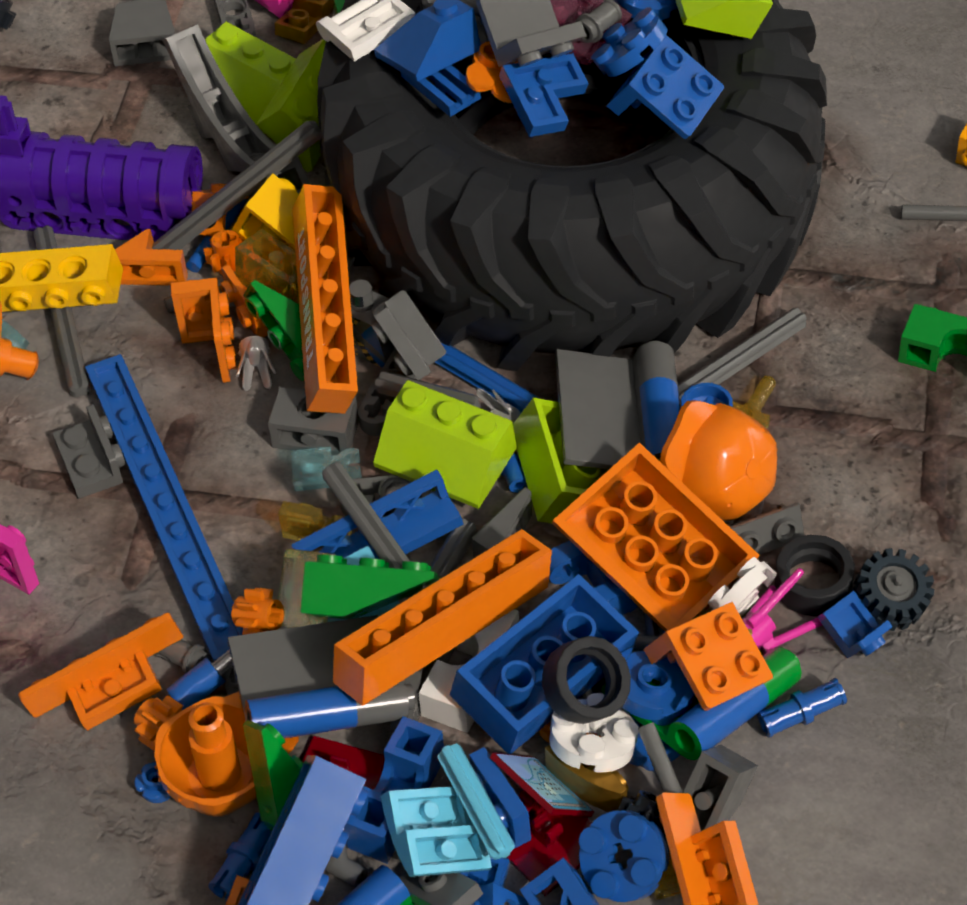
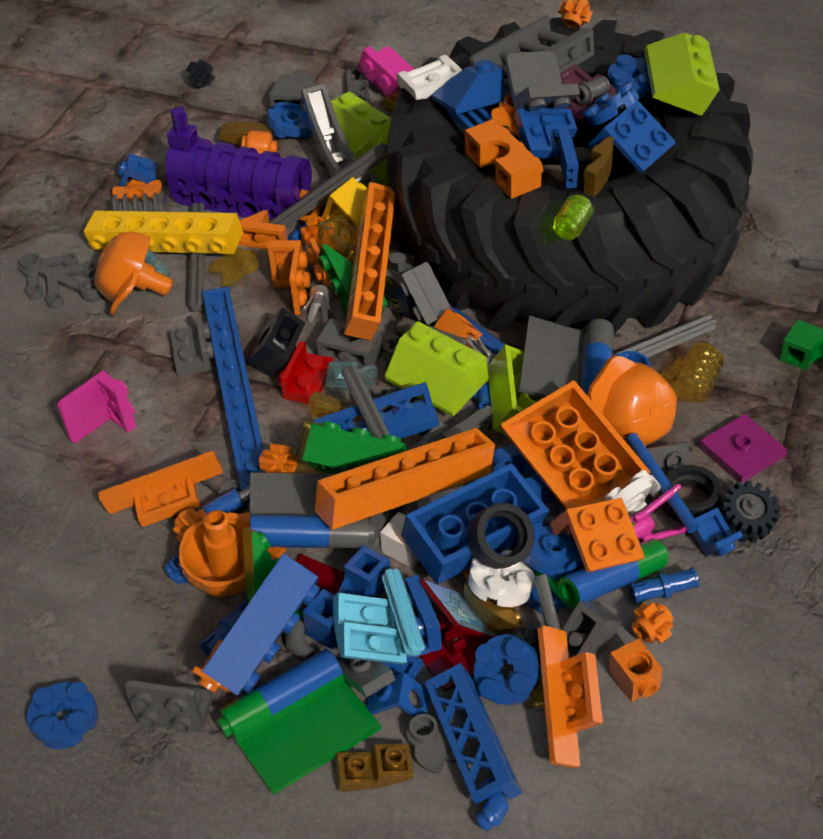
camera: 10 degrees right, 5 degrees down
none -> clear yellow plate [208,247,259,287]
none -> pearl gold slope [219,121,272,146]
none -> orange head [241,130,277,154]
none -> black brick [248,307,305,377]
none -> blue plate [267,102,312,139]
none -> red bracket [278,341,335,405]
none -> orange brick [434,308,483,349]
none -> orange arch [465,118,543,199]
none -> clear neon green brick [554,195,594,240]
none -> blue tile [557,128,579,189]
none -> pearl gold slope [583,136,614,197]
none -> orange brick [608,638,663,702]
none -> blue bar [626,433,700,533]
none -> orange gear [632,602,673,644]
none -> clear yellow piece [673,341,724,402]
none -> magenta plate [699,414,787,483]

